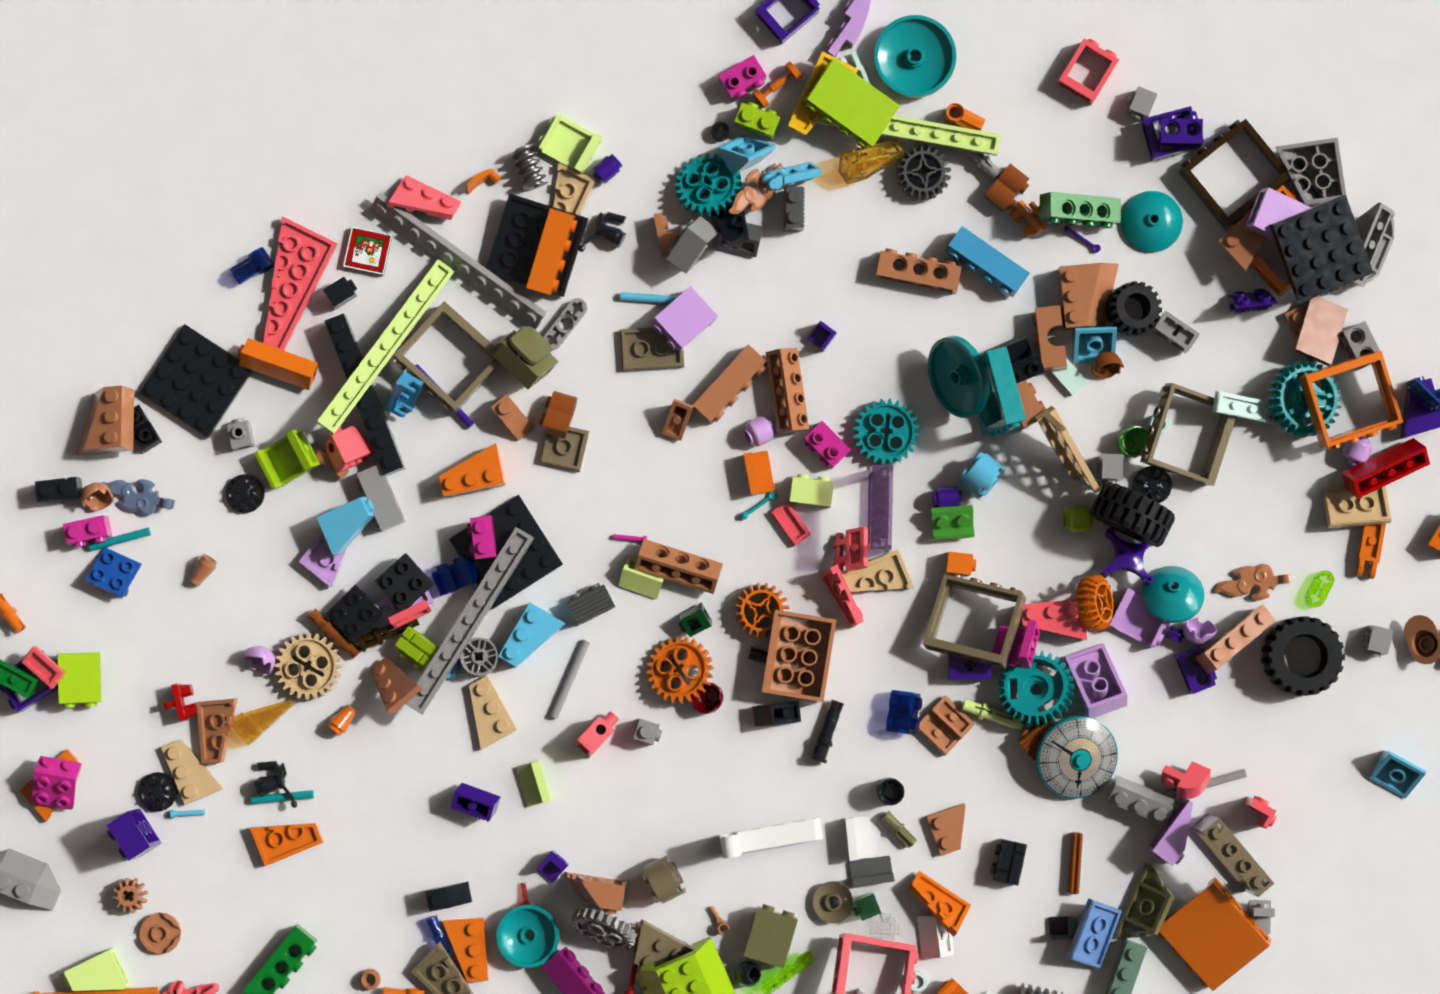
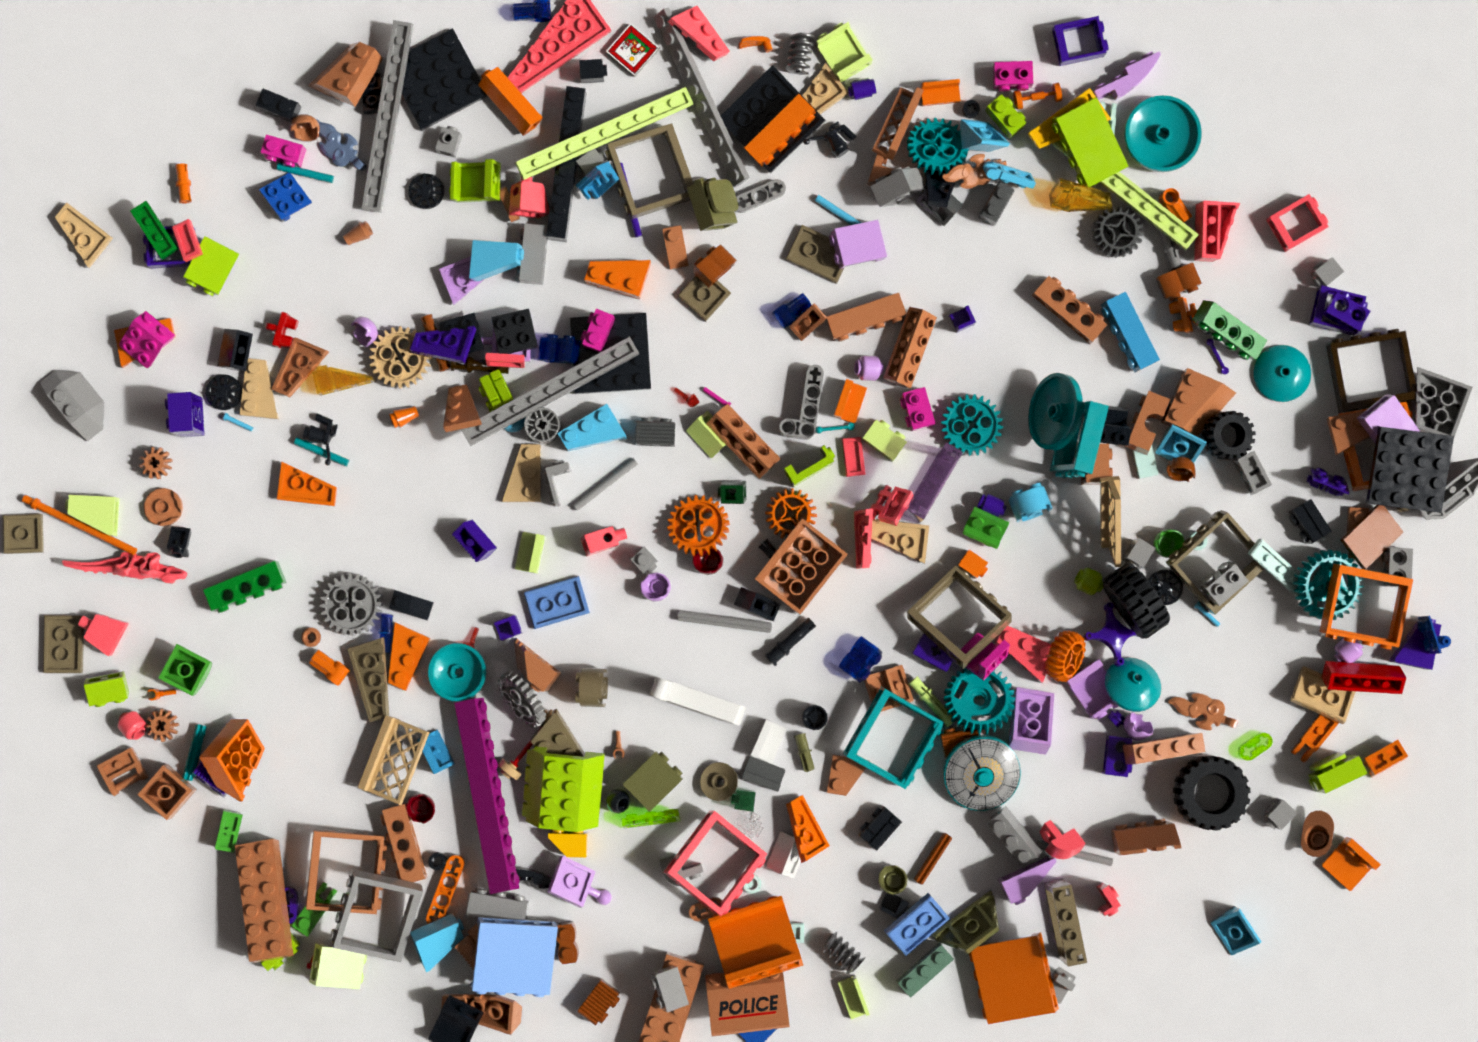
camera: 25 degrees right, 0 degrees up
none -> black bracket [167,526,191,558]
none -> black brick [217,329,253,371]
none -> light grey gear [320,573,383,636]
none -> light grey plate [361,20,414,213]
none -> dark purple wing [410,326,476,364]
none -> medium blue tile [524,576,590,629]
none -> light grey bracket [543,460,572,507]
none -> light grey brick [576,149,607,176]
none -> lavender hair [640,572,671,602]
none -> clear red hand [674,387,699,407]
none -> light grey axle [677,611,772,633]
none -> clear blue piece [772,293,811,329]
none -> light grey beam [779,365,824,440]
none -> lime panel [784,445,835,488]
none -> teal window [843,686,944,789]
none -> nougat fence [872,87,924,160]
none -> olive hair [878,865,907,895]
none -> orange panel [920,79,961,107]
none -> nougat wedge [1111,818,1182,856]
none -> coral wedge [1194,201,1240,262]
none -> medium azure piece [1194,601,1220,627]
none -> light grey brick [1200,561,1249,606]
none -> black brick [1289,499,1332,544]
none -> lime brick [1308,752,1368,794]

